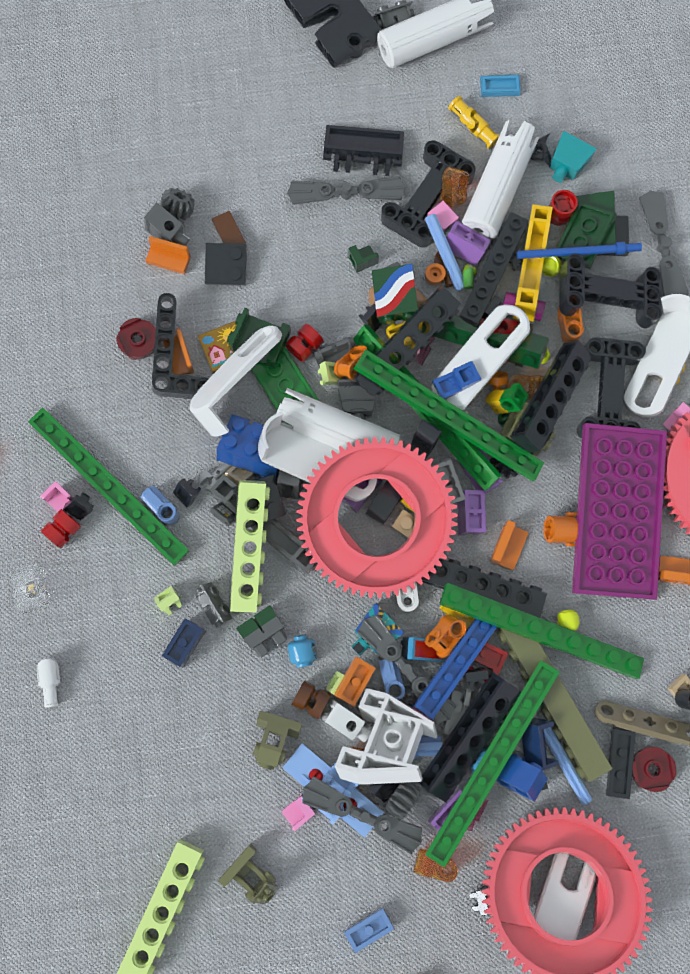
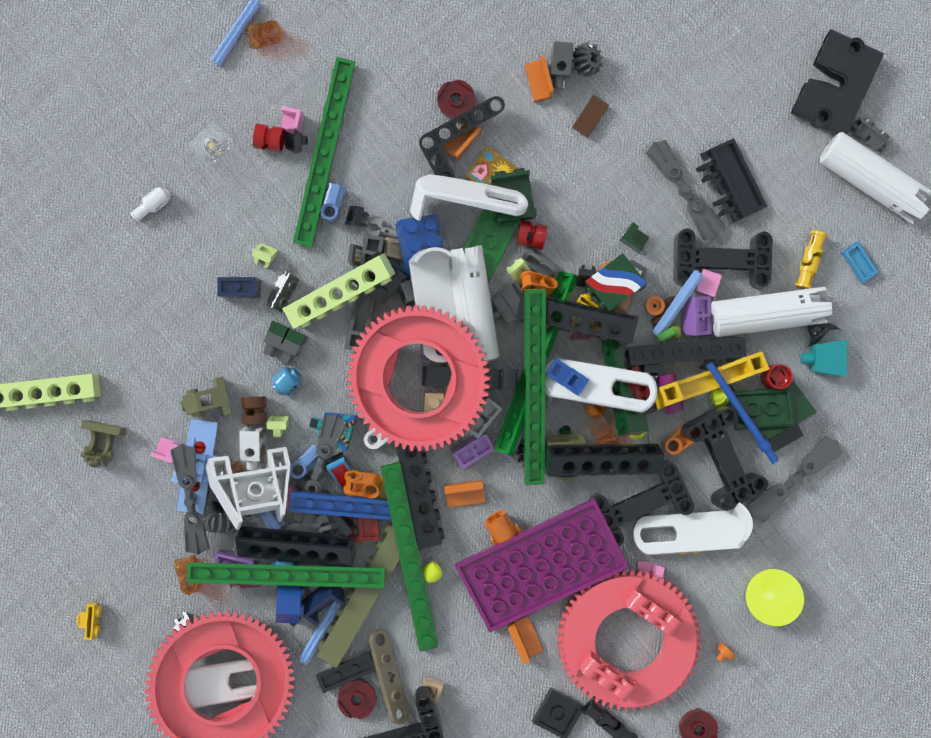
camera: 65 degrees right, 10 degrees up
black plate [205,243,247,286] -> none
orange panel [334,656,376,707] -> none
medium blue plate [344,907,394,953] -> none
clear orange piece [441,166,469,208] -> none
green leg [486,383,529,414] -> none

